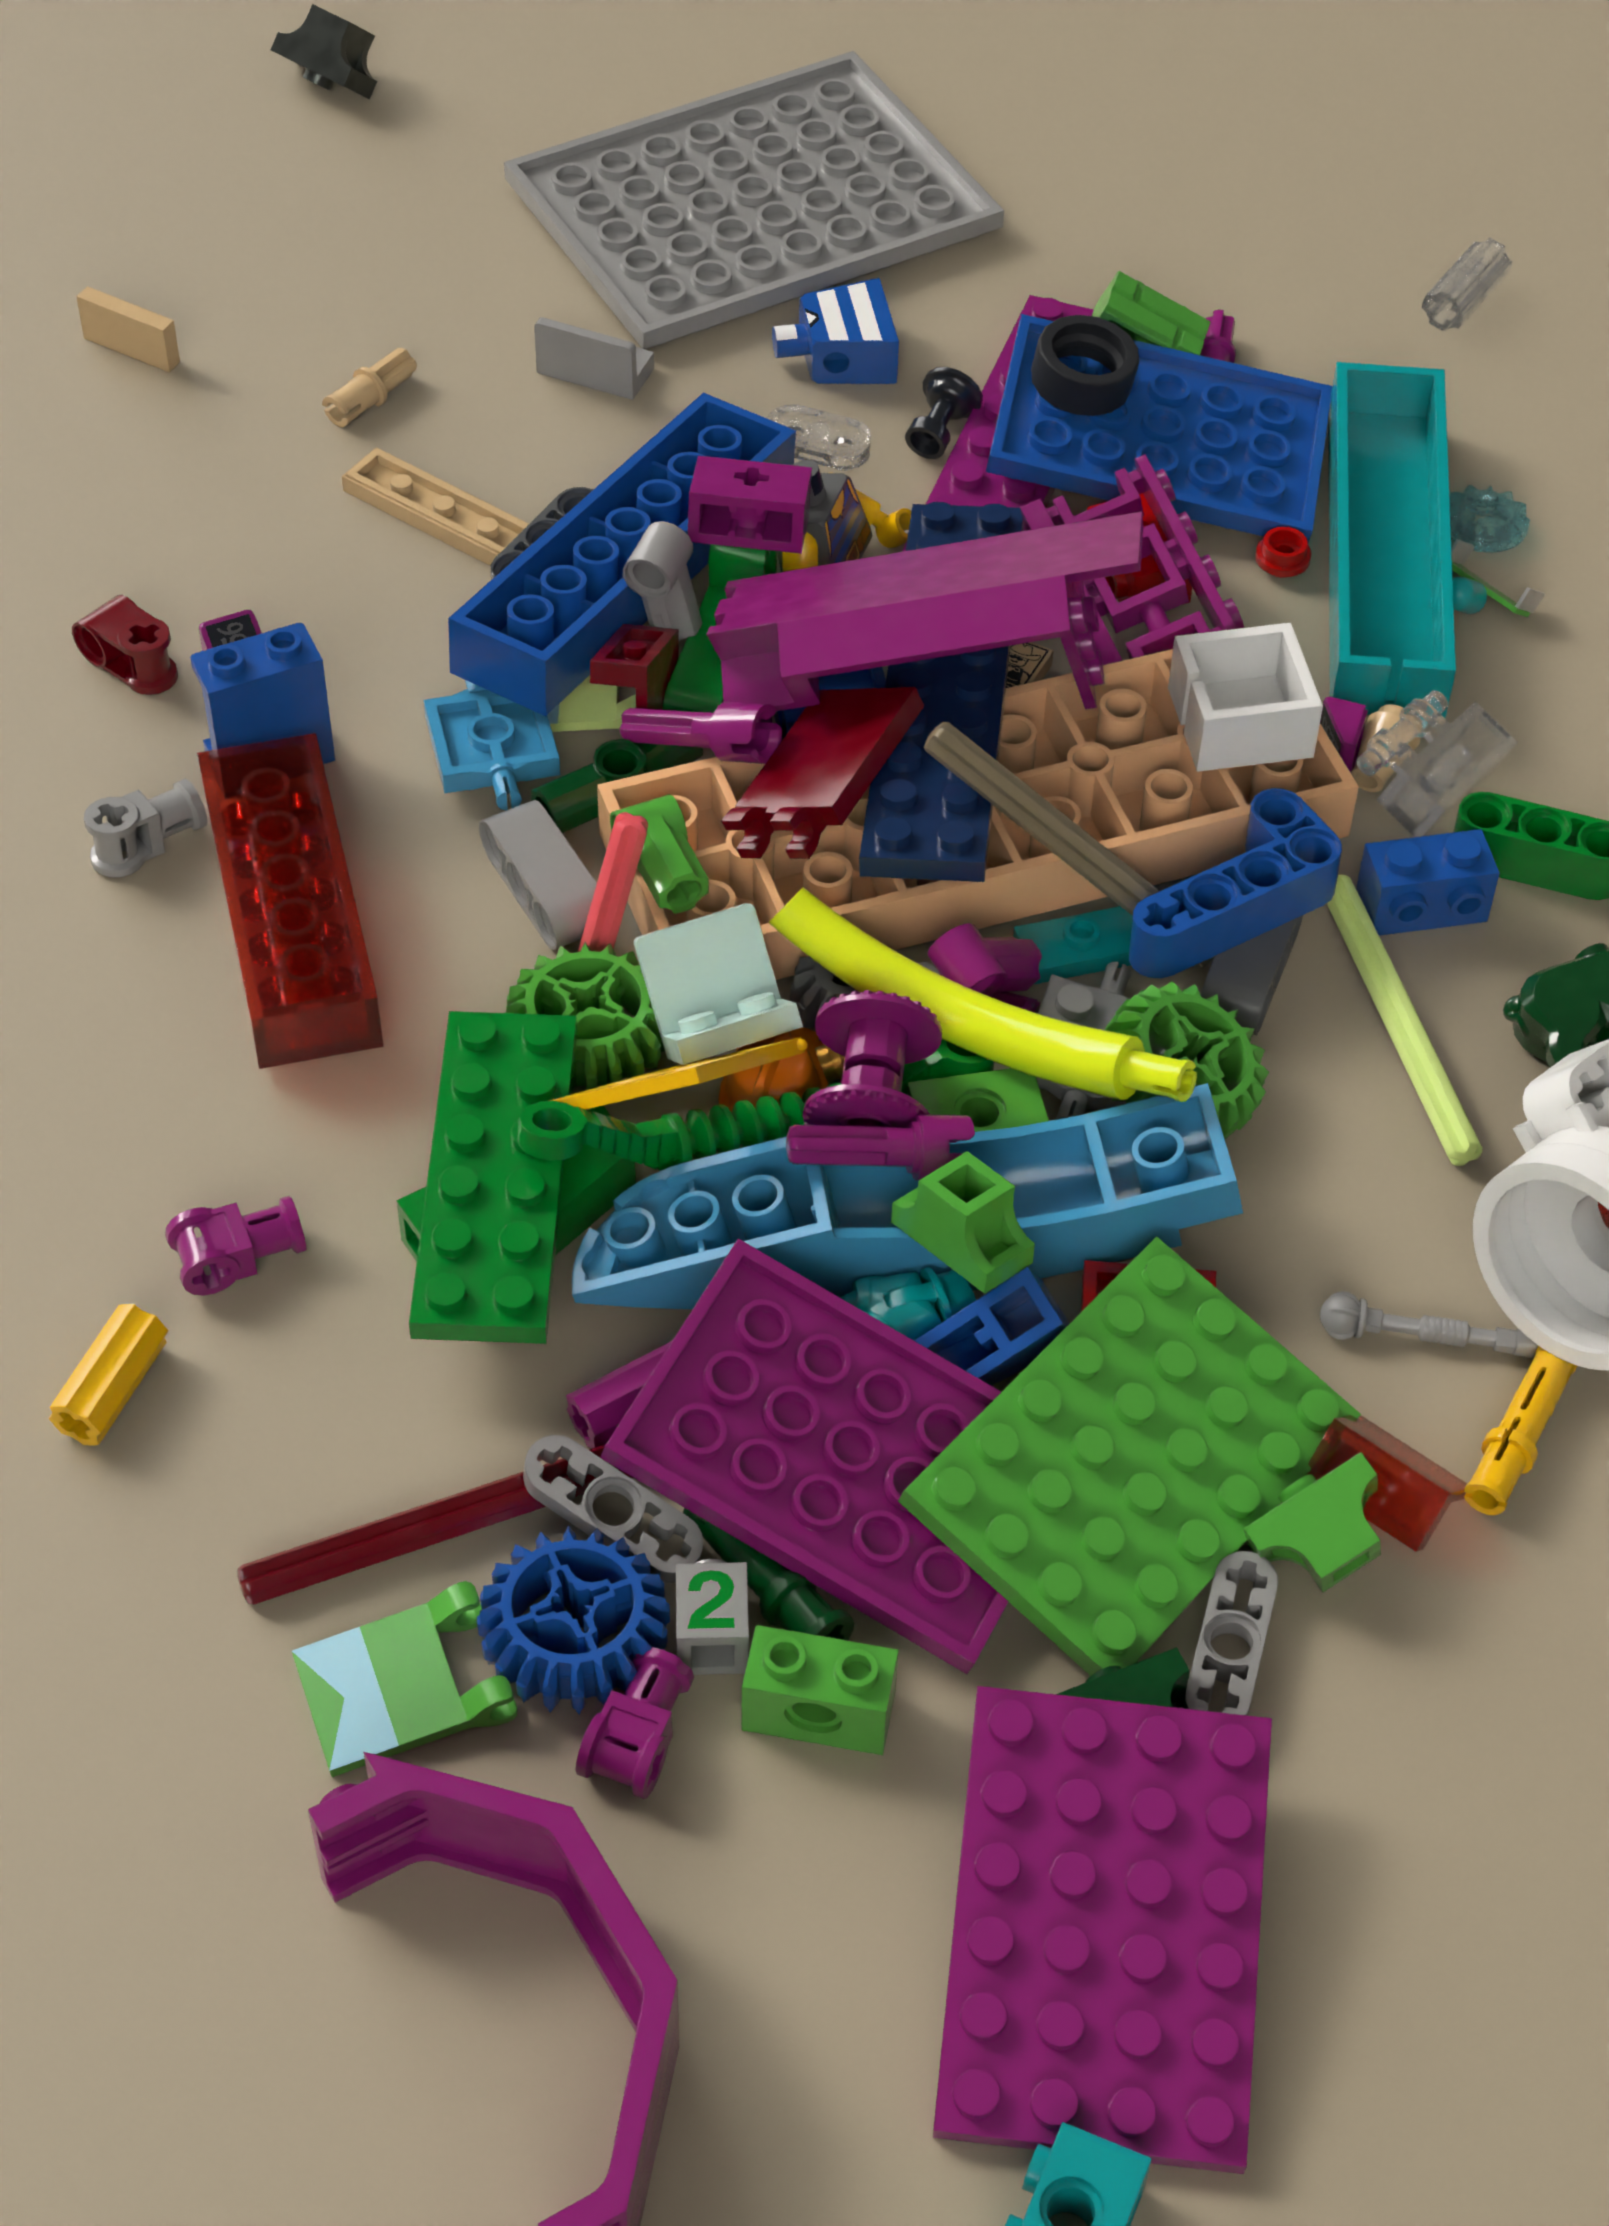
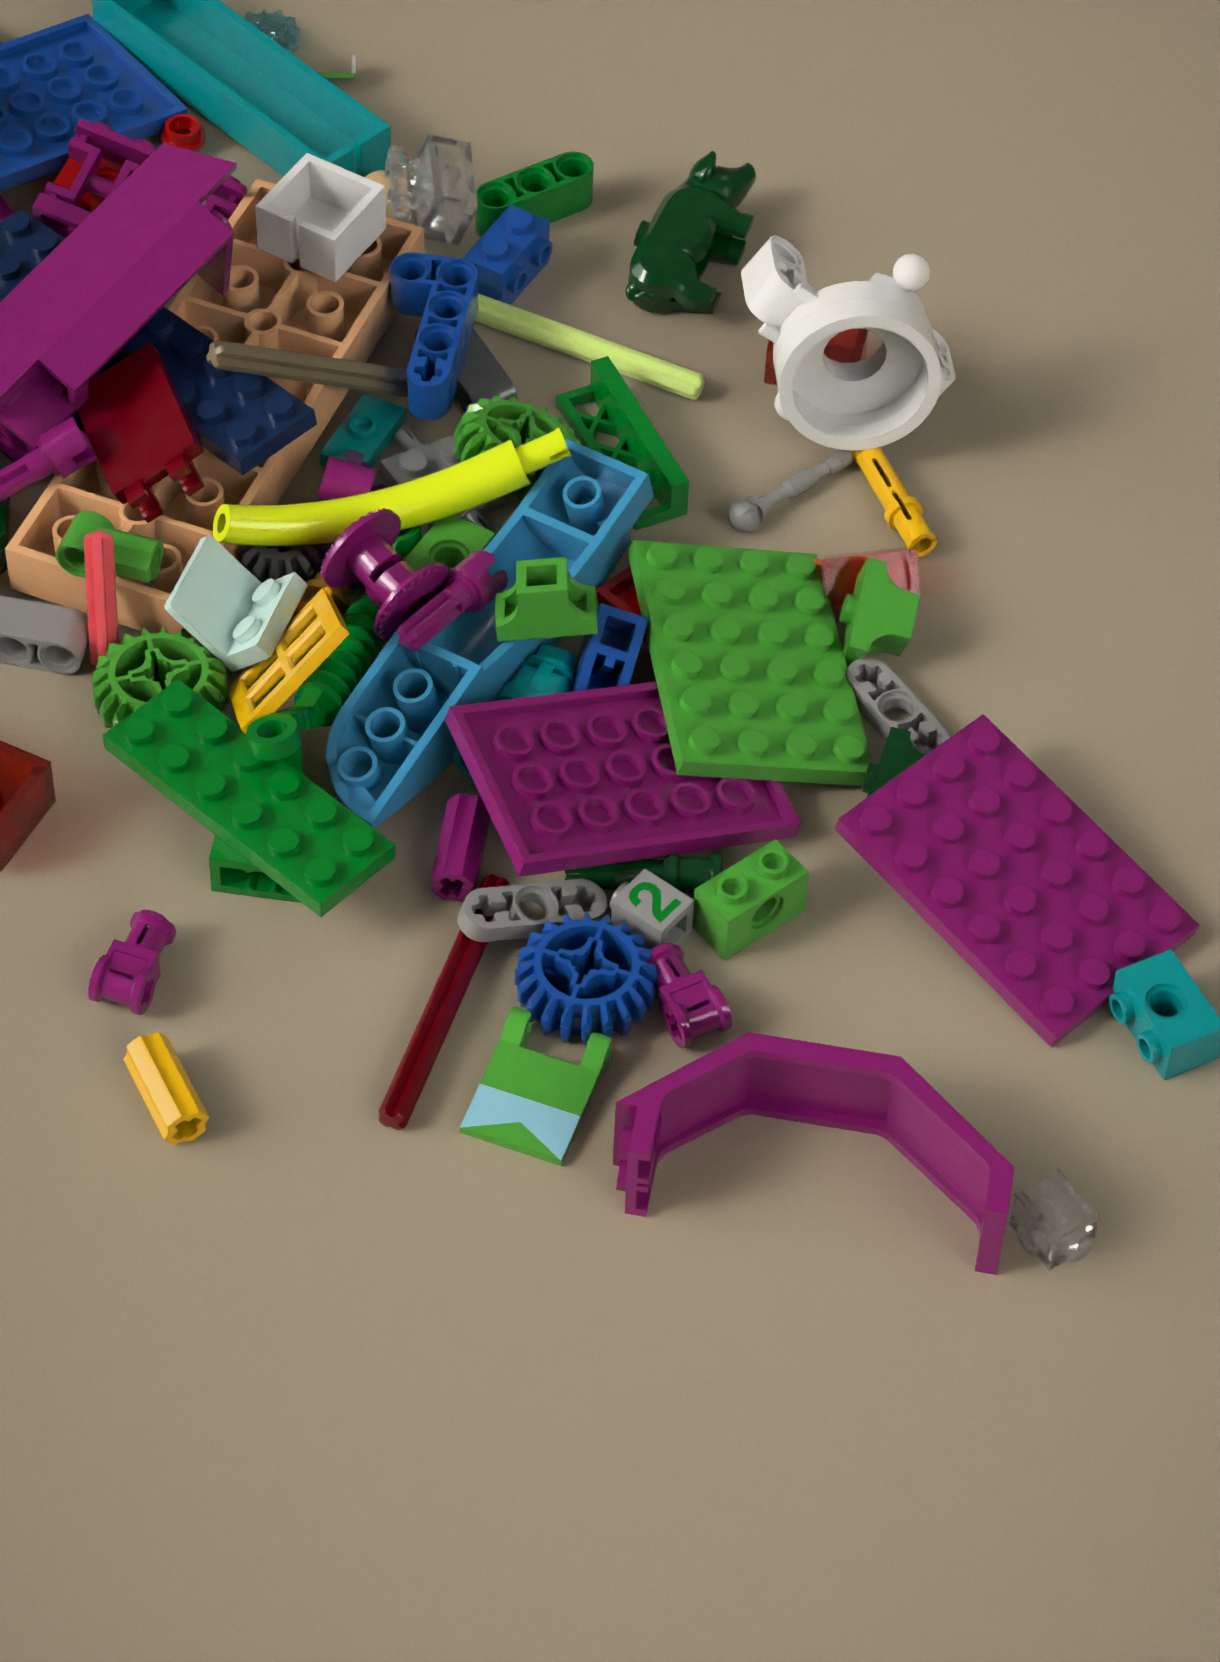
camera: 50 degrees left, 0 degrees up
none -> green fence [556,356,689,531]

